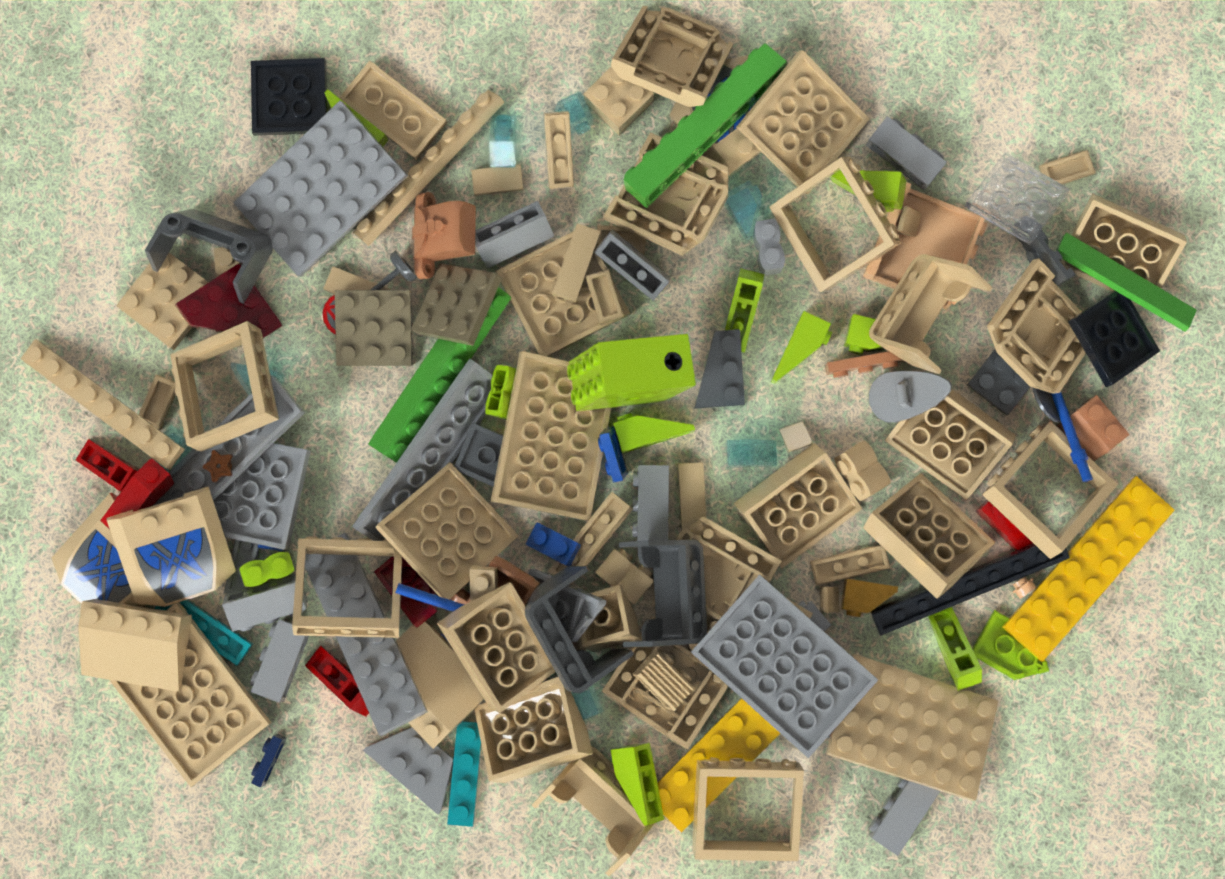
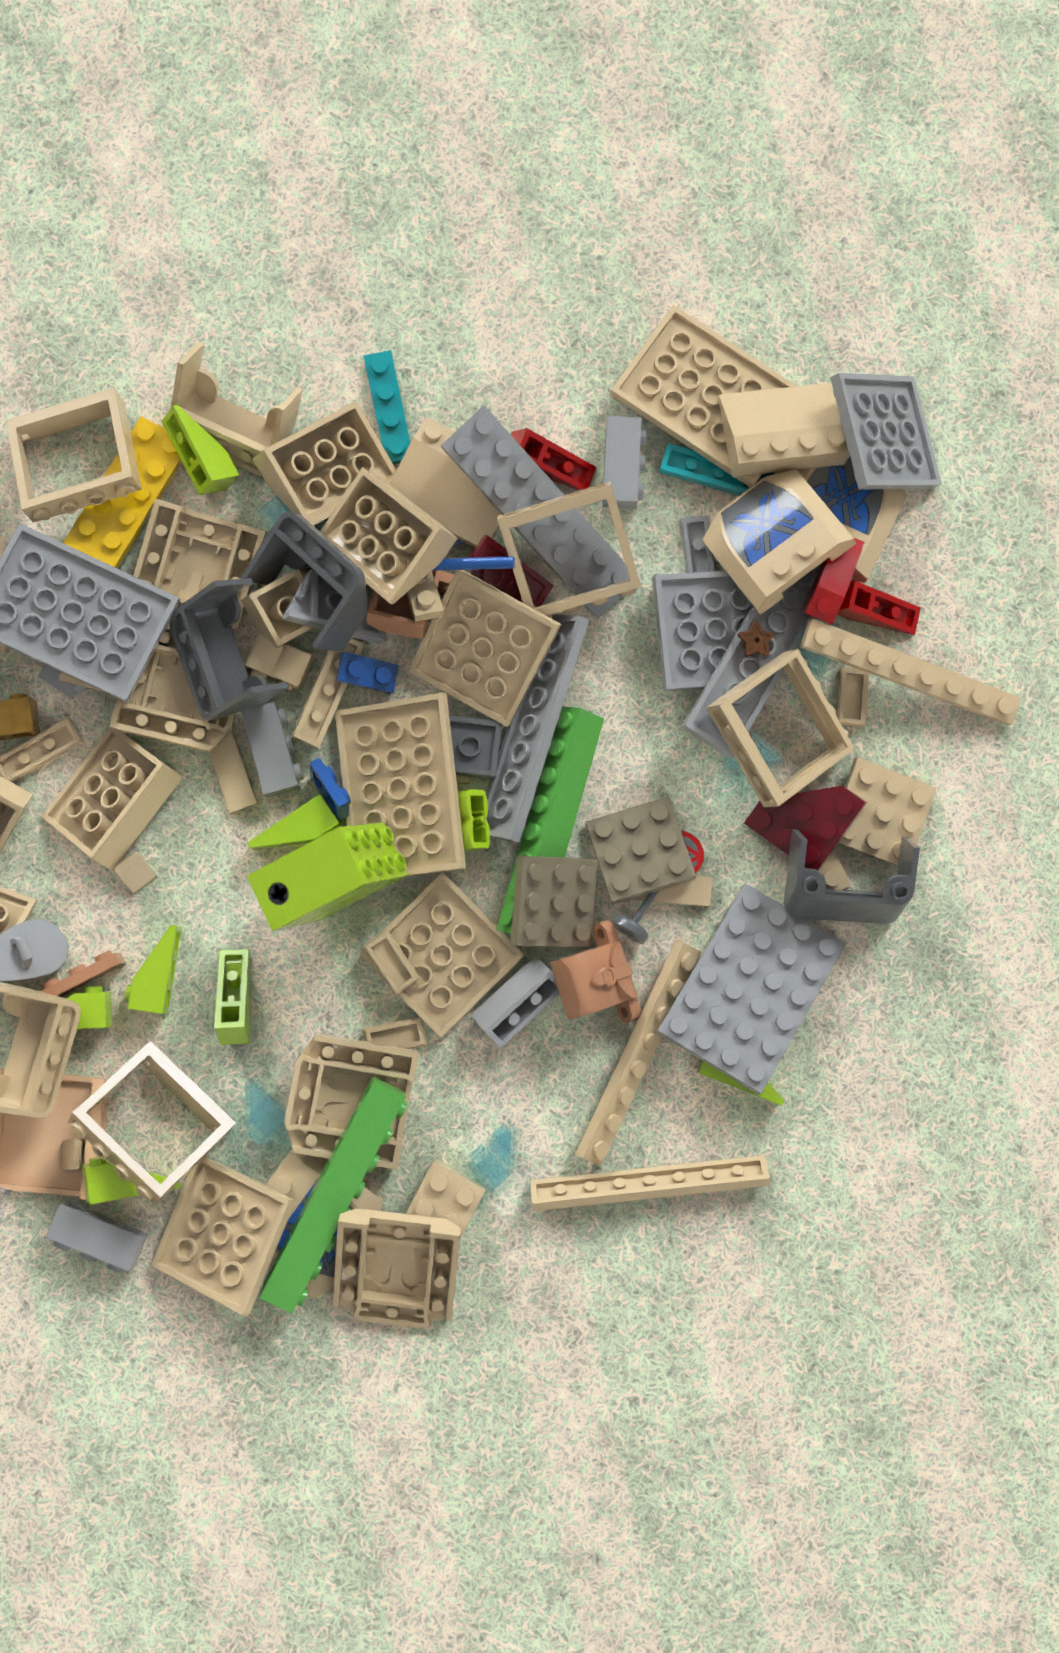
camera: 155 degrees right, 0 degrees up
light grey brick [222,574,308,632] -> none
lime brick [239,552,294,587] -> none
black plate [251,58,327,136] -> none
dark blue plate [251,734,287,788] -> none
tan plate [339,60,447,161] -> none
light grey wing [363,727,454,814] -> none
tan tile [471,164,524,196] -> none
clear light blue slope [489,114,517,168] -> none
tan tile [543,111,574,189] -> none
tan tile [552,223,601,303] -> none
light grey brick [595,229,670,301] -> none
tan brick [633,651,694,711] -> none
dark grey wing [694,329,745,409] -> none
clear light blue slope [725,439,777,468] -> none
light grey brick [753,219,785,276] -> none
tan slope [820,587,840,613] -> none
tan brick [834,440,891,501] -> none
none -> tan plate [530,1155,770,1211]
none -> light grey plate [830,373,942,489]

